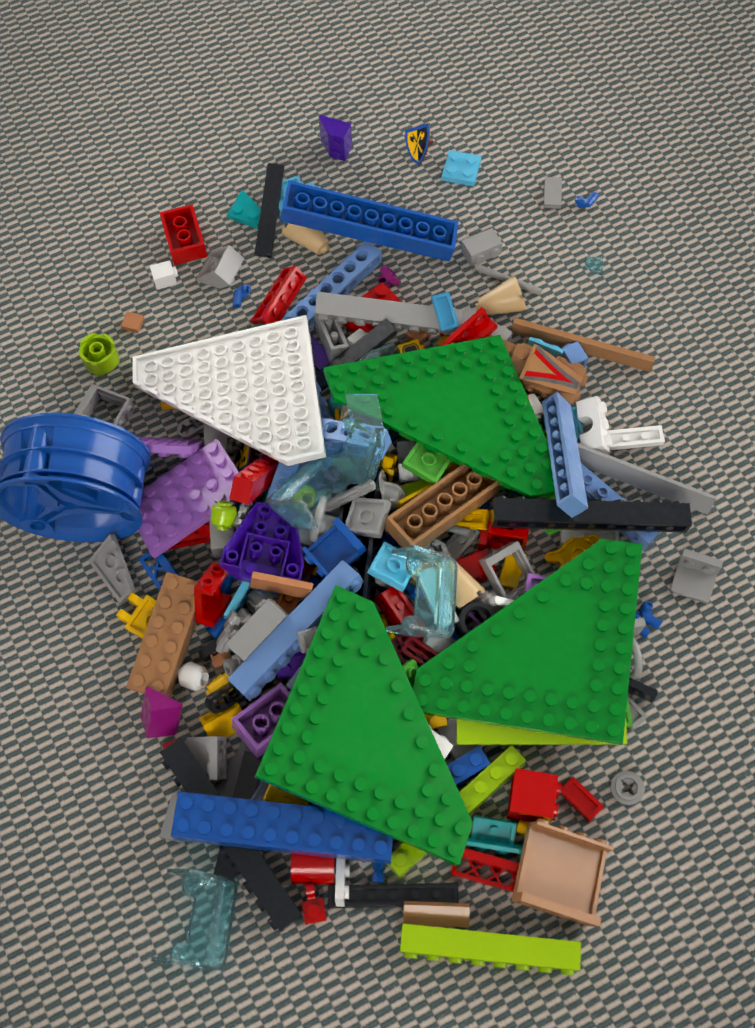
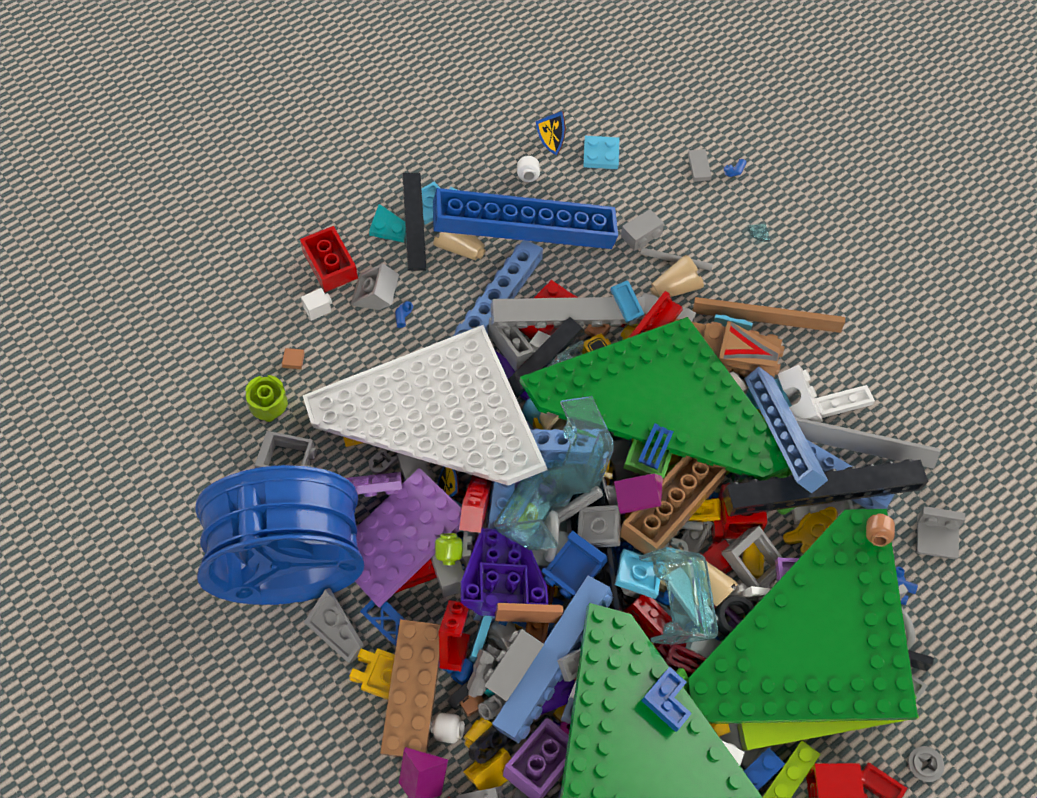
camera: 15 degrees left, 5 degrees down
red fence [250,266,307,325] -> none
dark purple slope [319,115,352,161] -> none
magenta tile [377,265,401,288] -> none
medium blue brick [562,341,588,368] -> none
none -> white head [517,156,540,182]
none -> magenta slope [614,473,663,514]
none -> blue tile [638,424,674,470]
none -> plate [641,667,692,732]
none -> nougat head [866,514,895,546]

